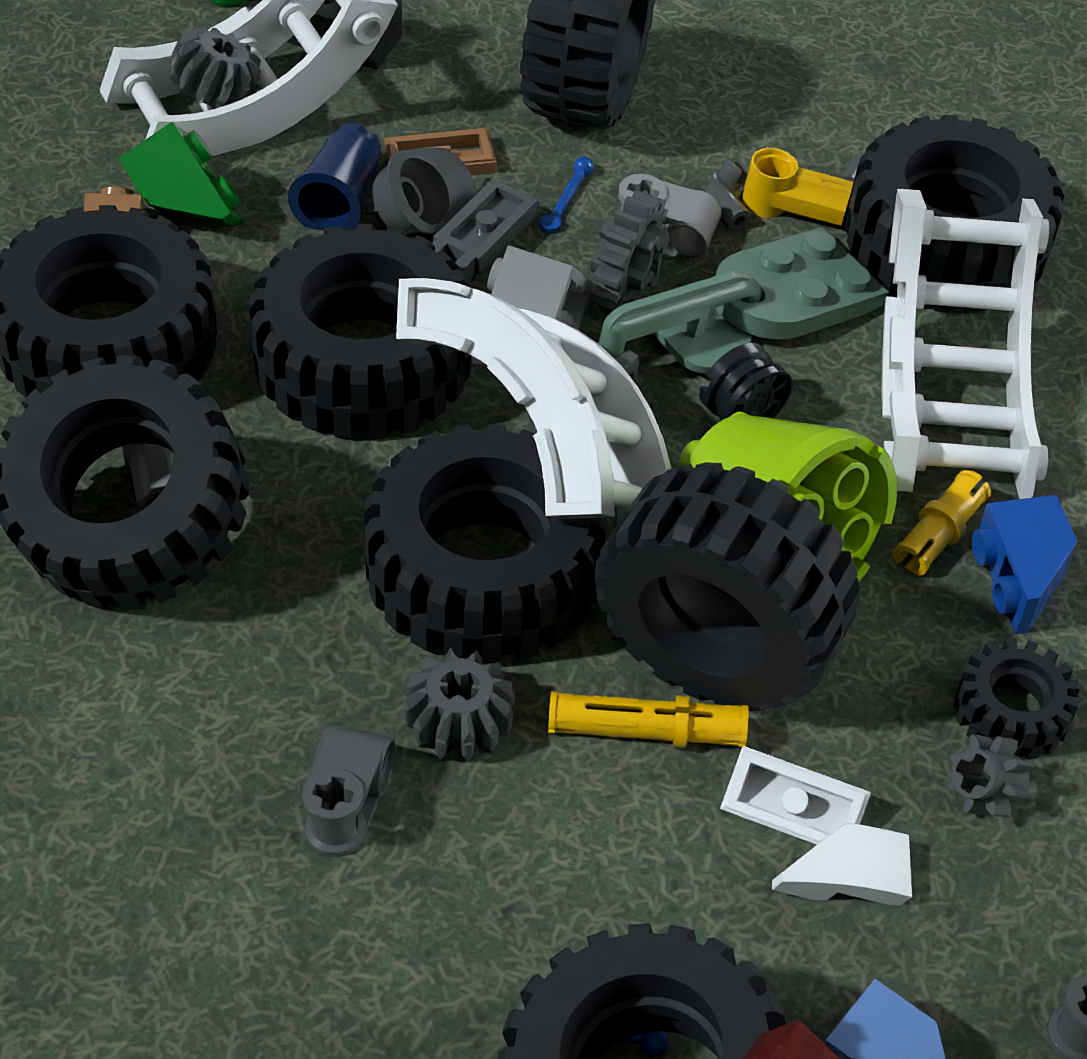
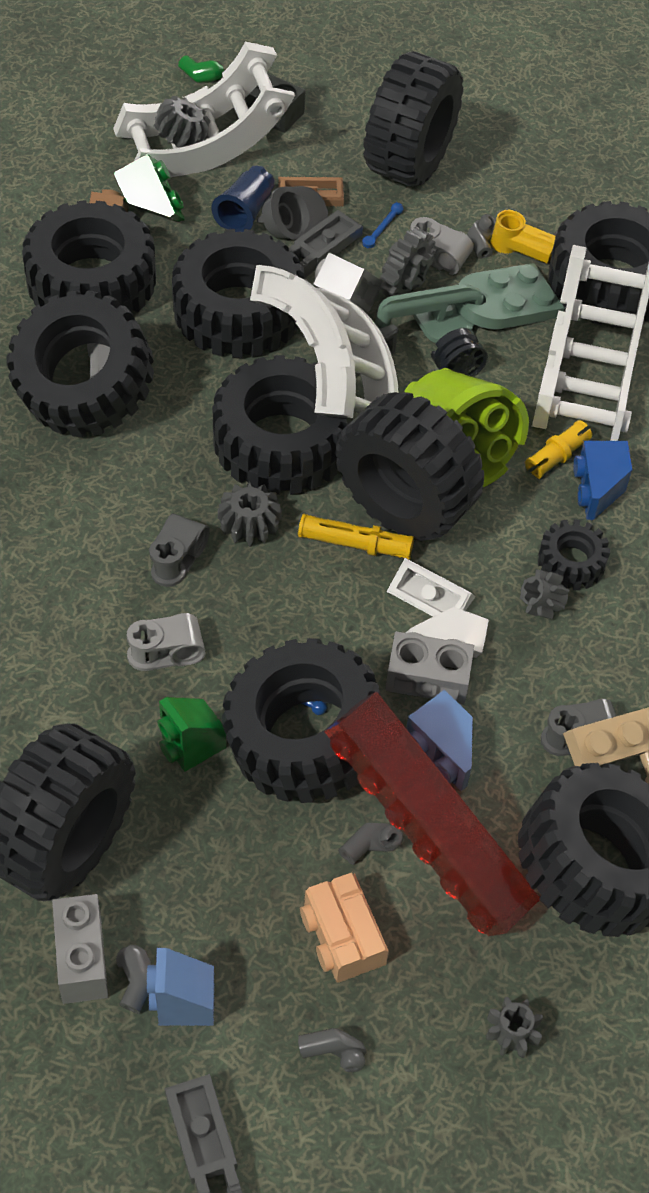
camera: 10 degrees right, 5 degrees up
none -> light grey piece [127,613,206,671]
none -> light grey brick [385,631,474,704]

